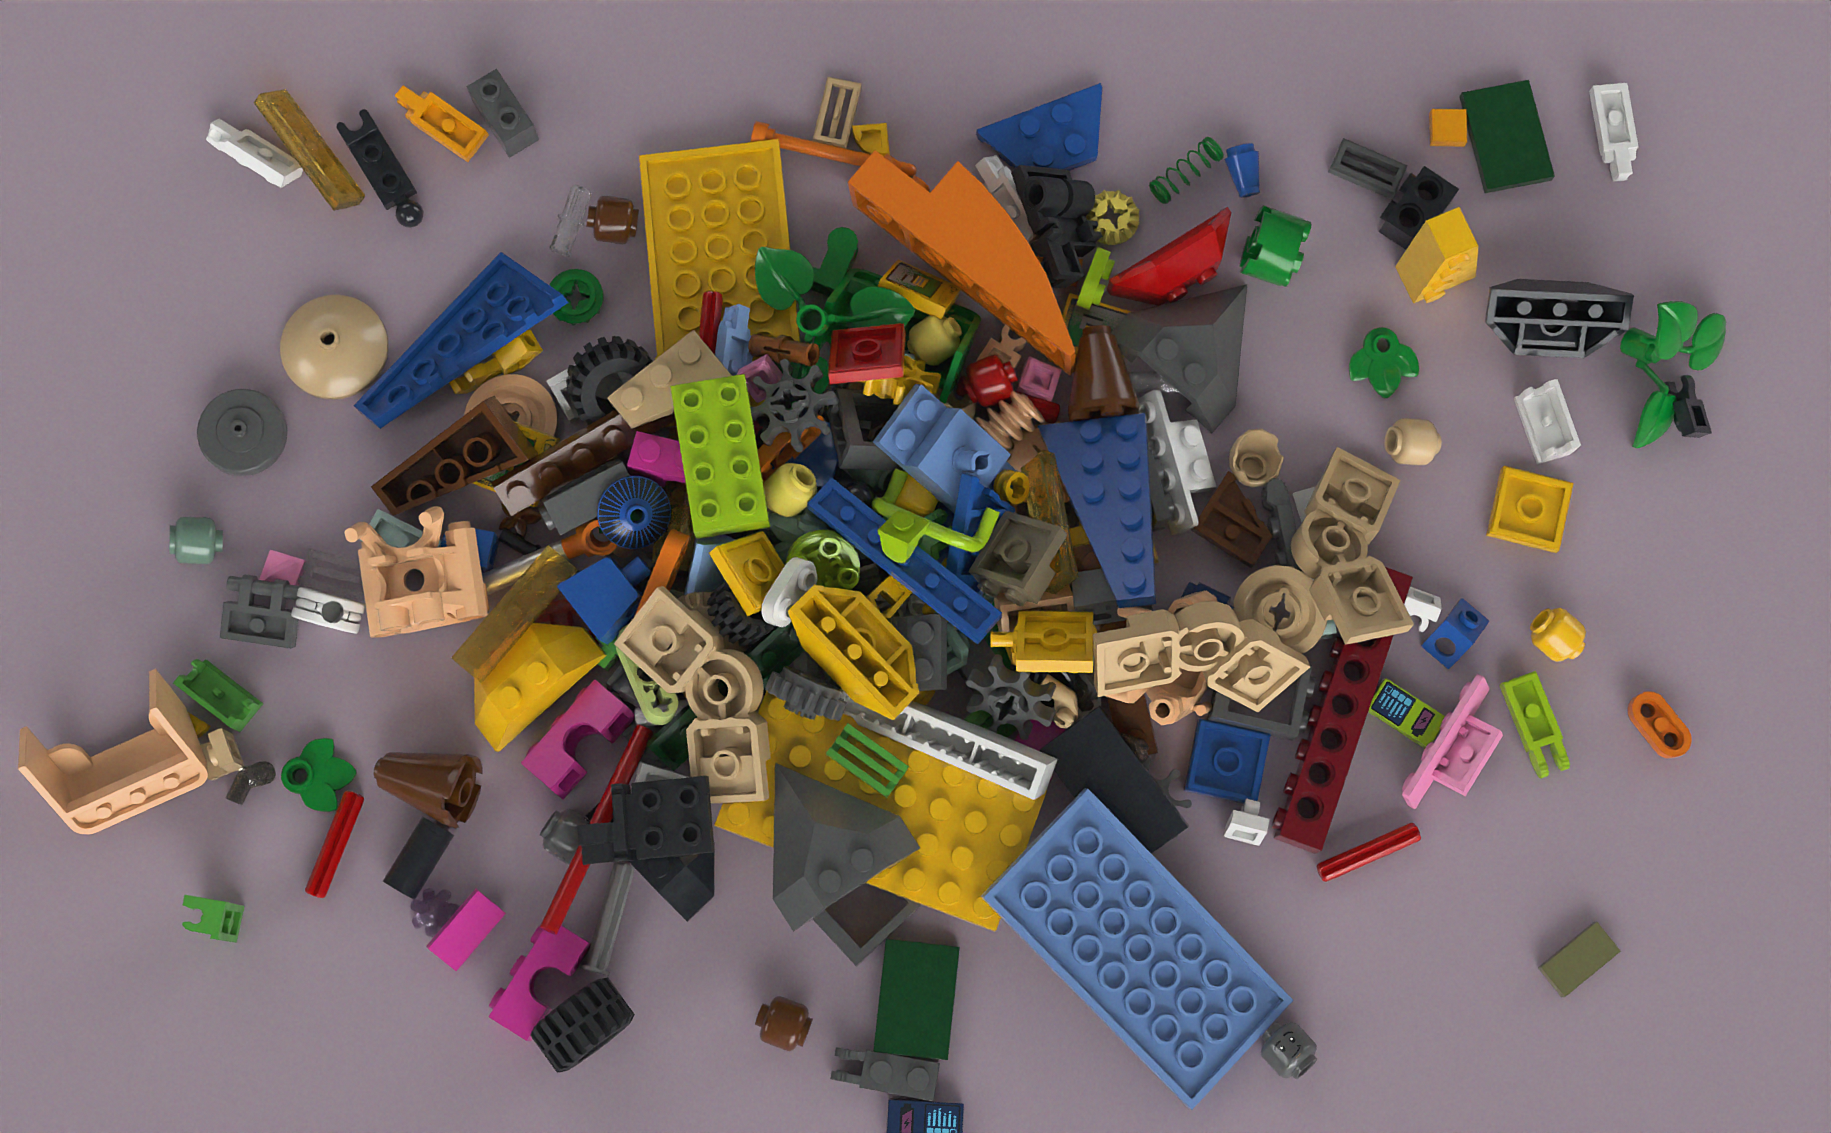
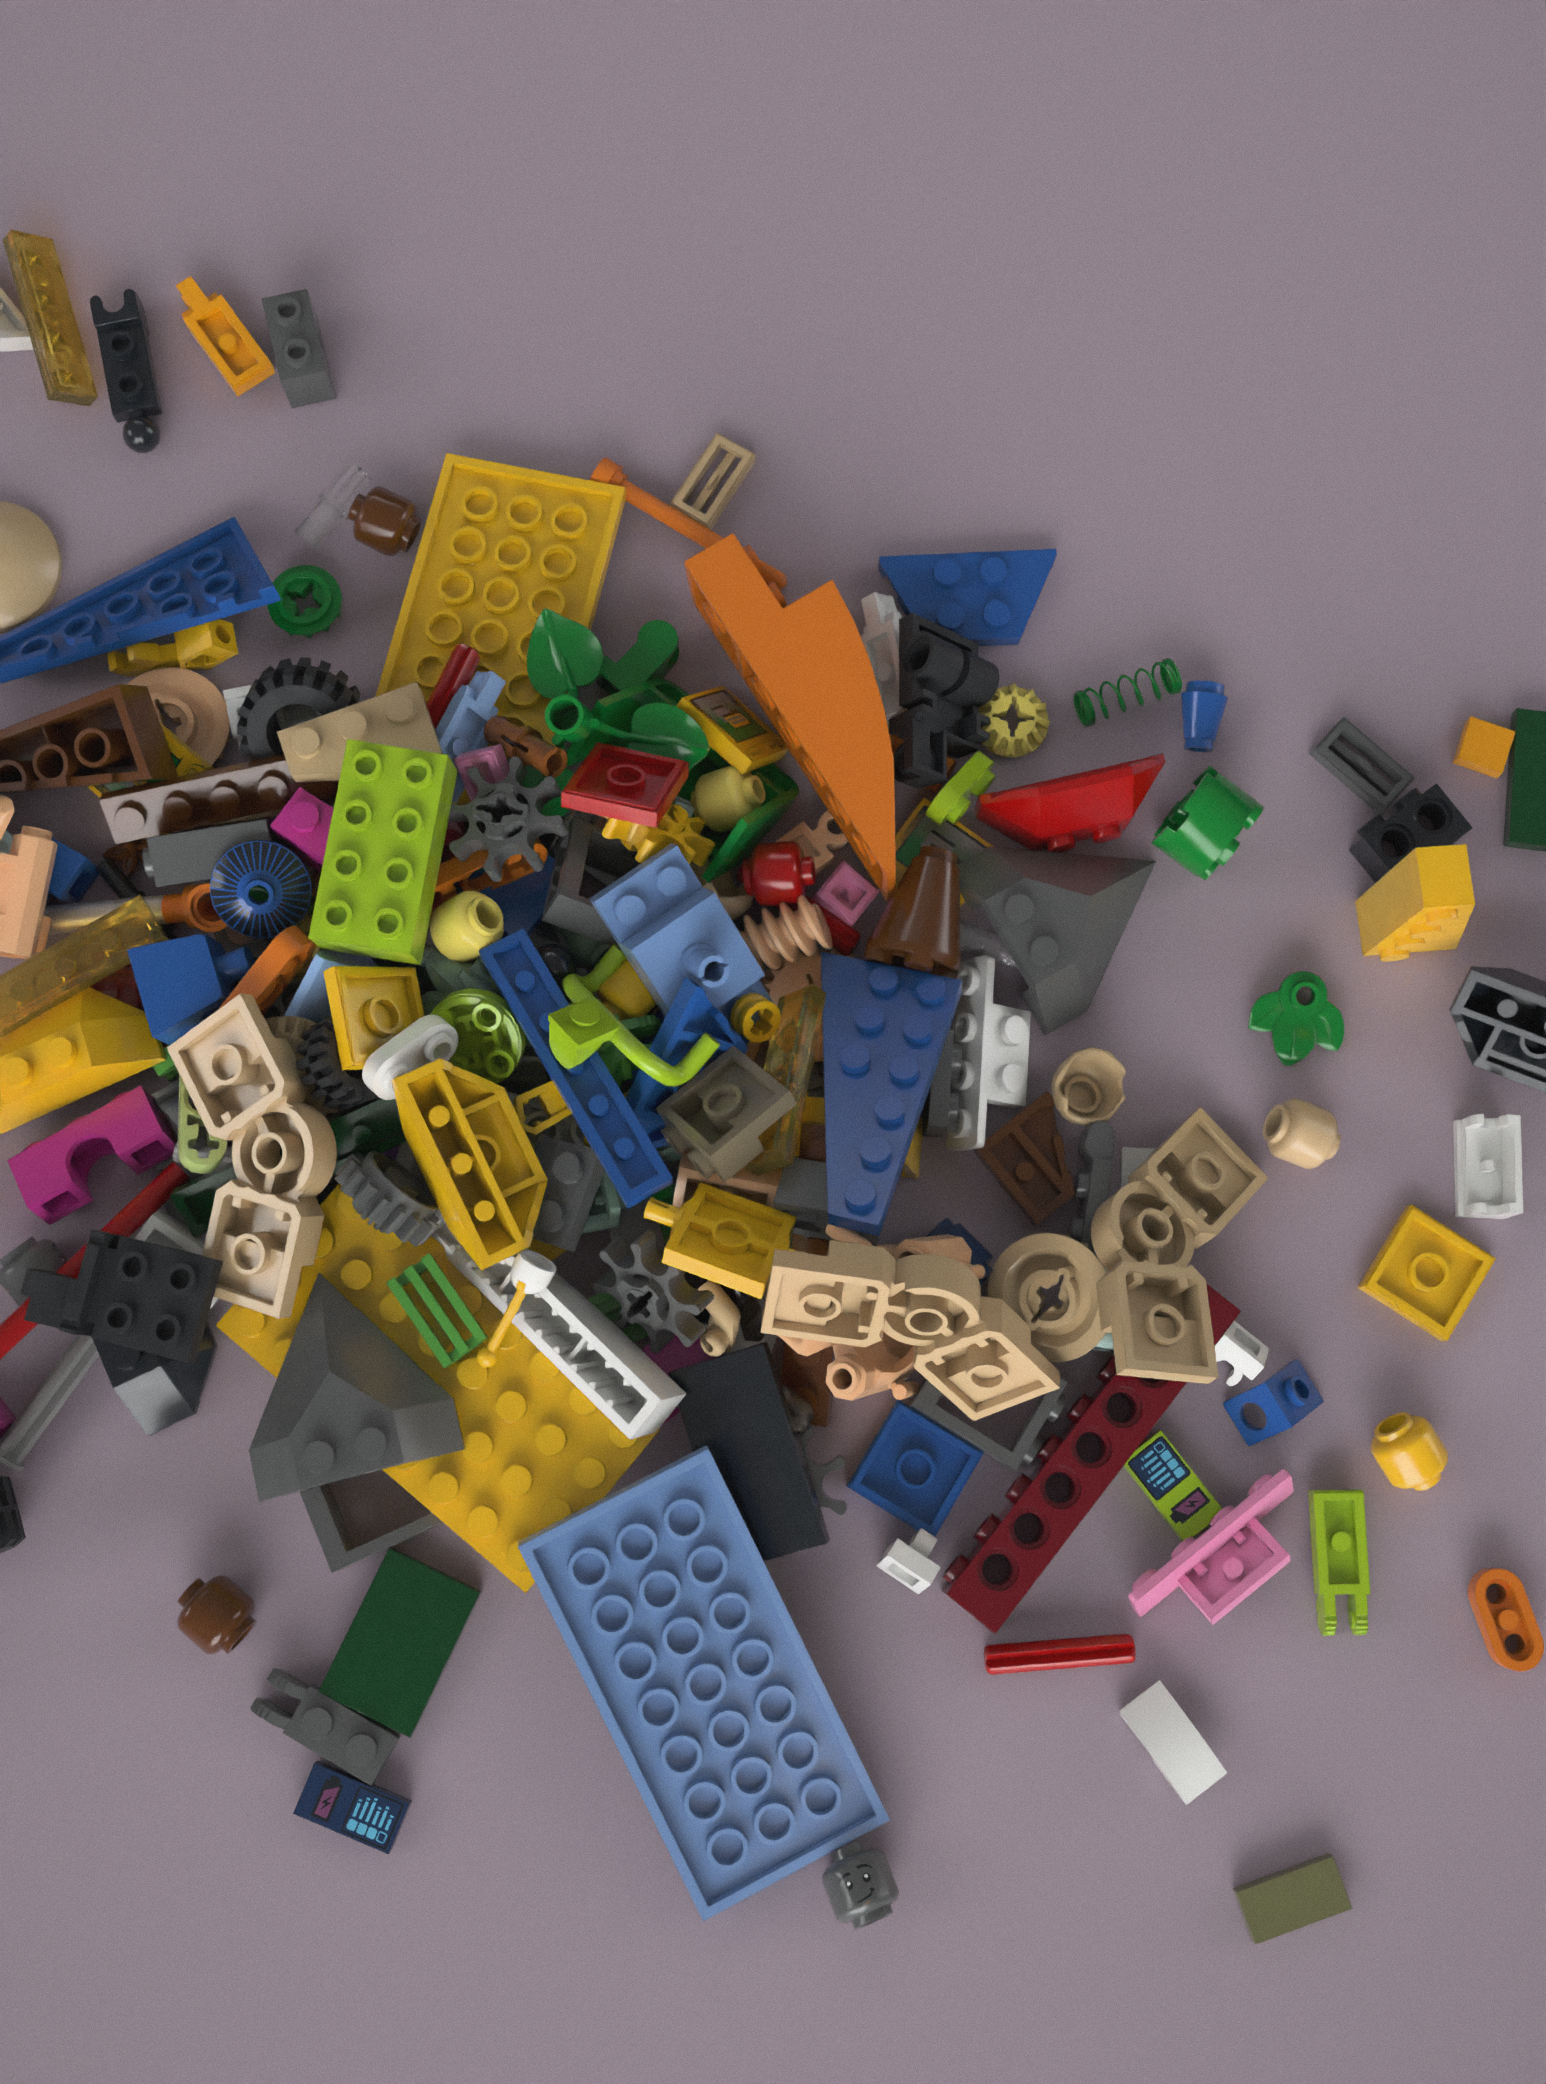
camera: 20 degrees right, 0 degrees up
yellow tile [852,123,890,156] -> none
none -> hinge [477,1249,557,1367]
none -> white slope [1119,1680,1227,1805]

